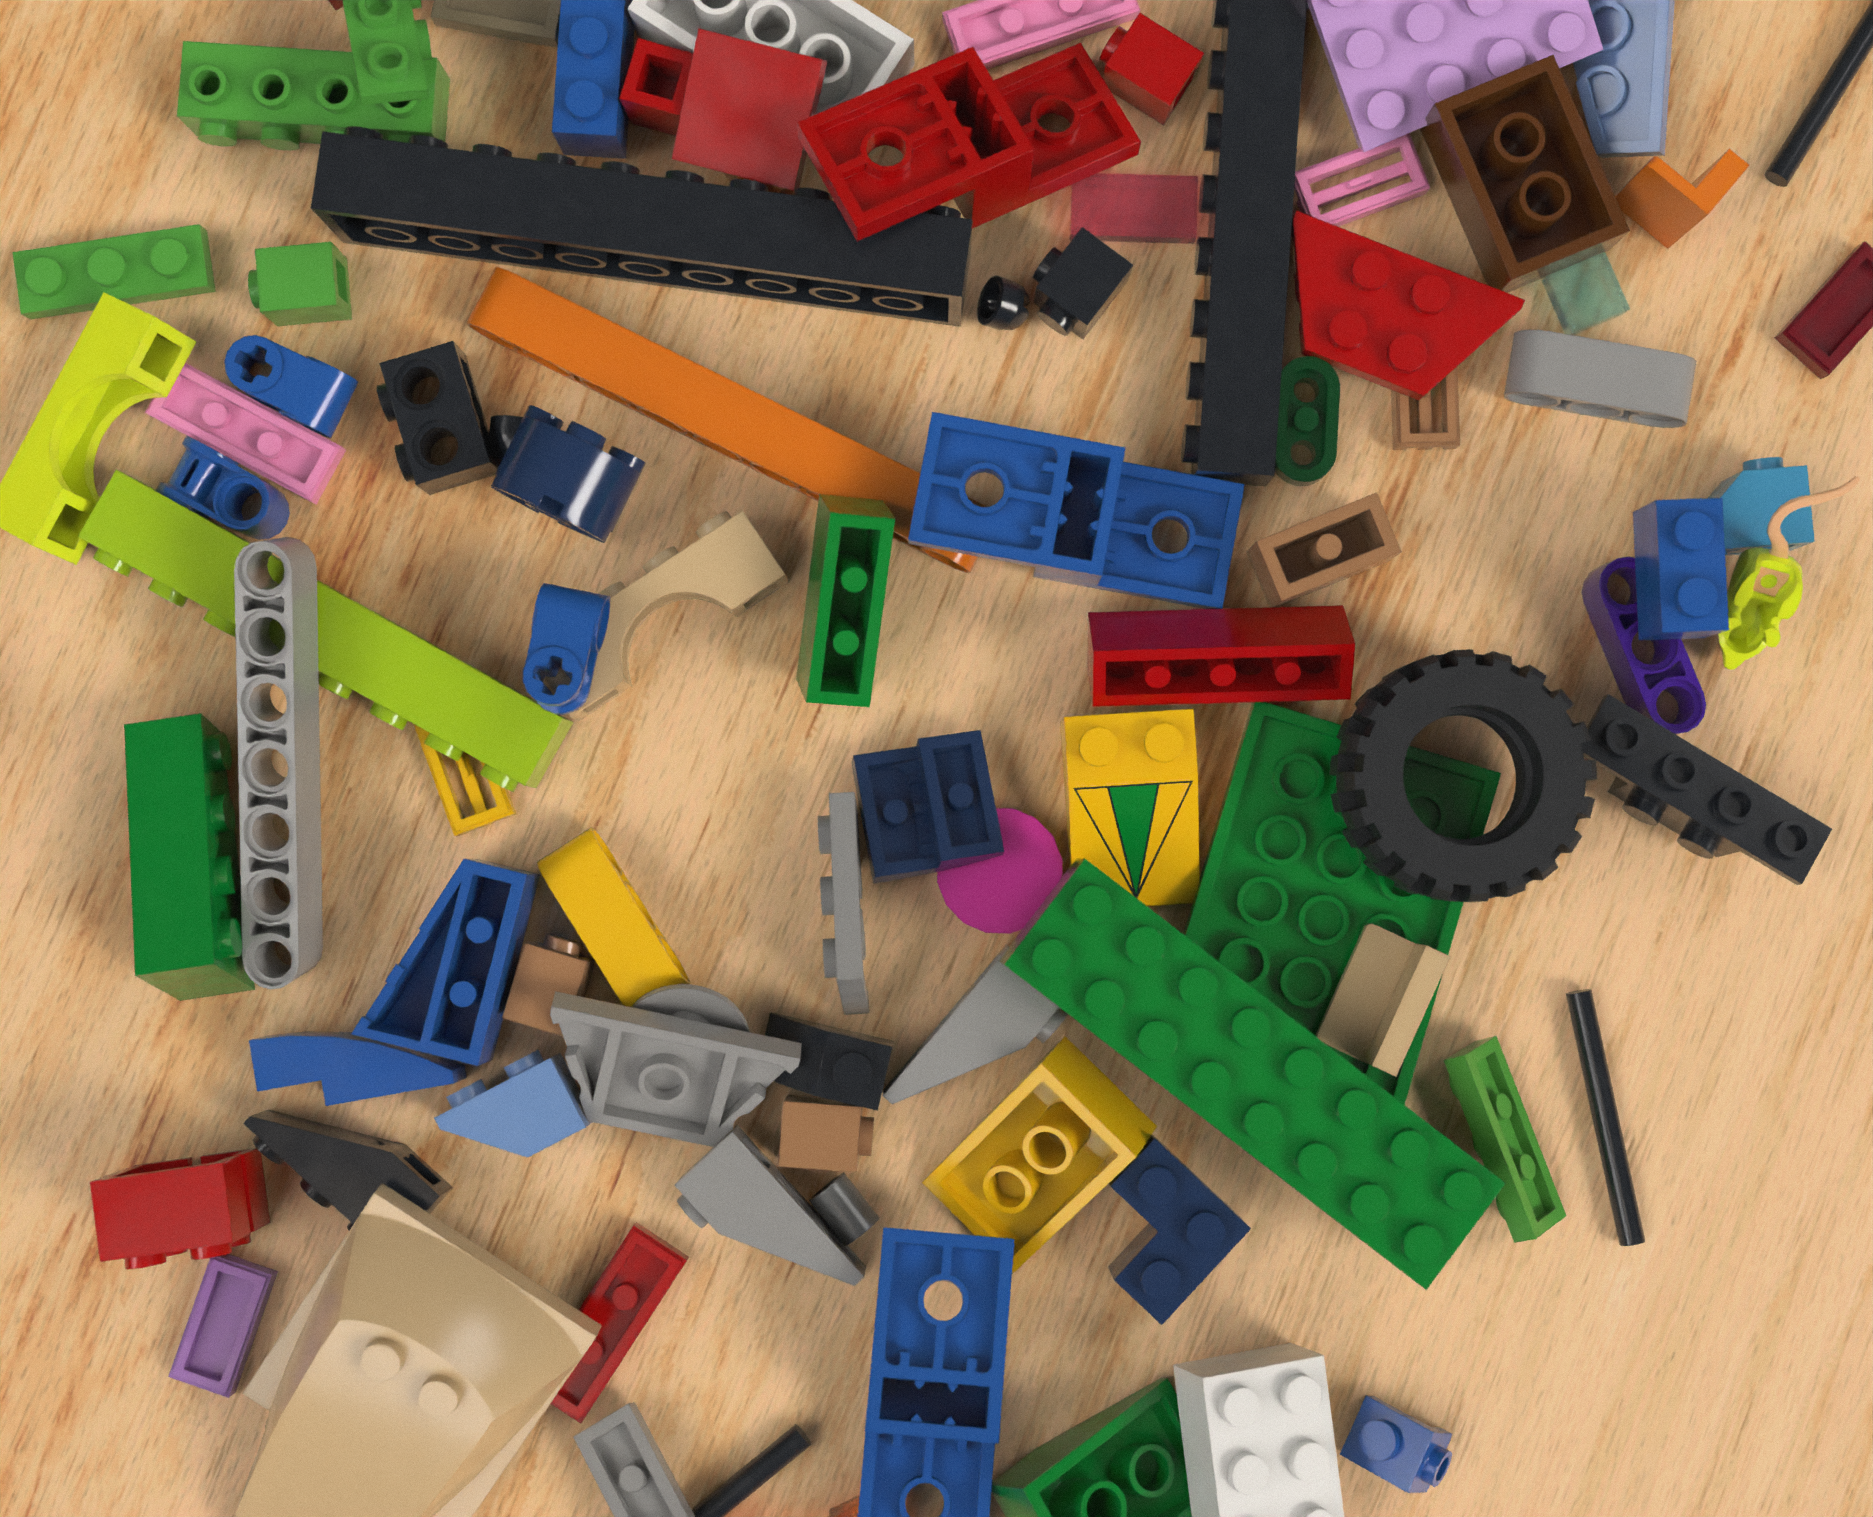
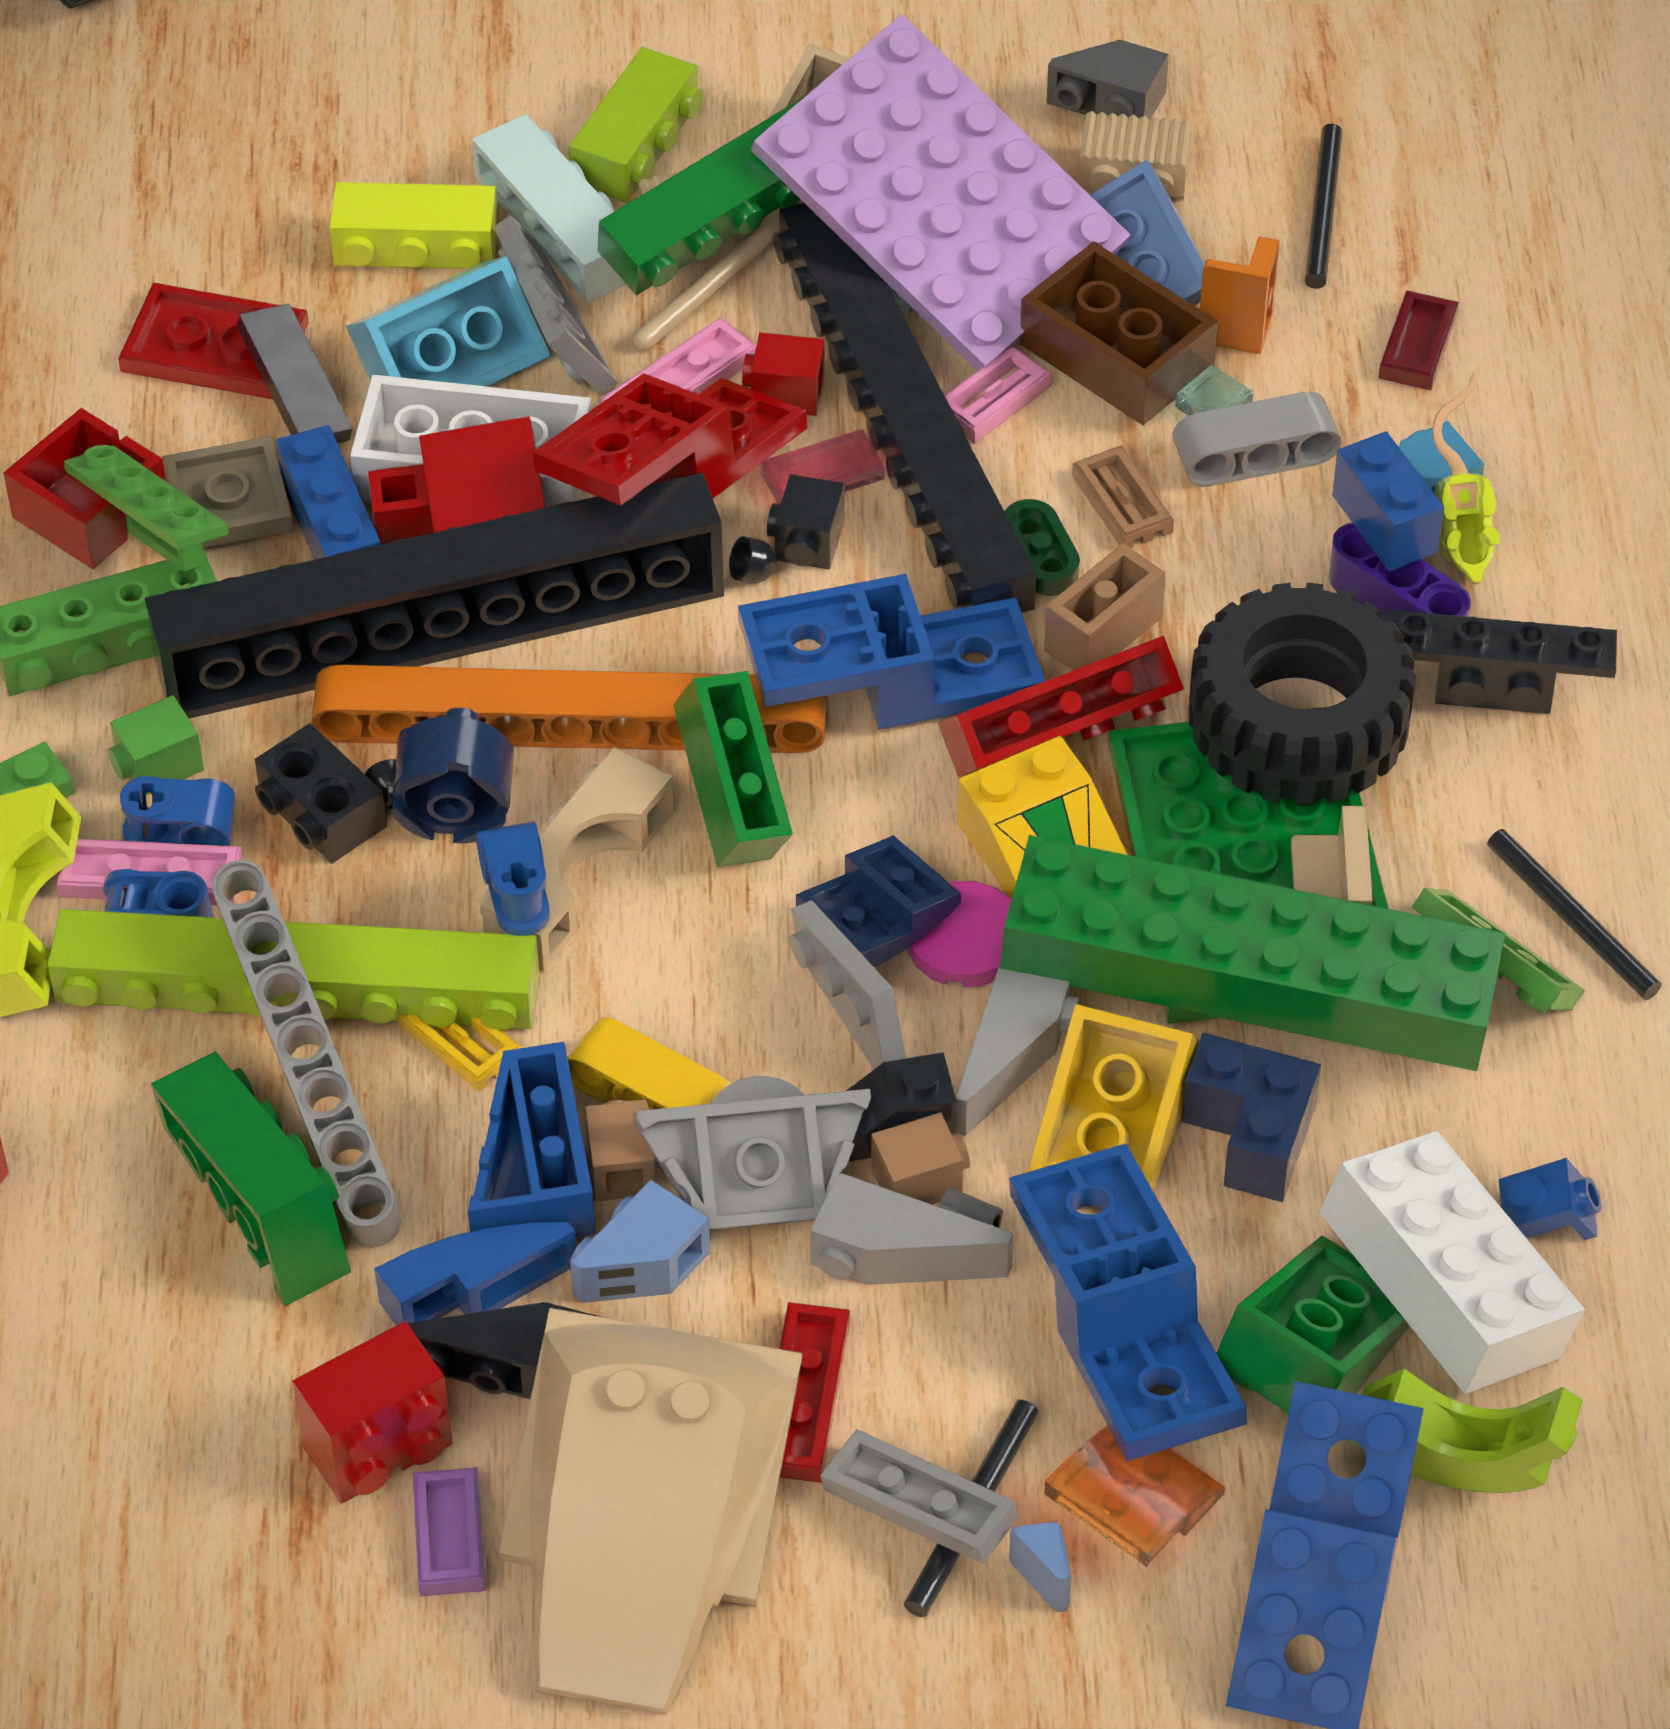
camera: 25 degrees left, 35 degrees down
red wing [1291,210,1525,401] -> none

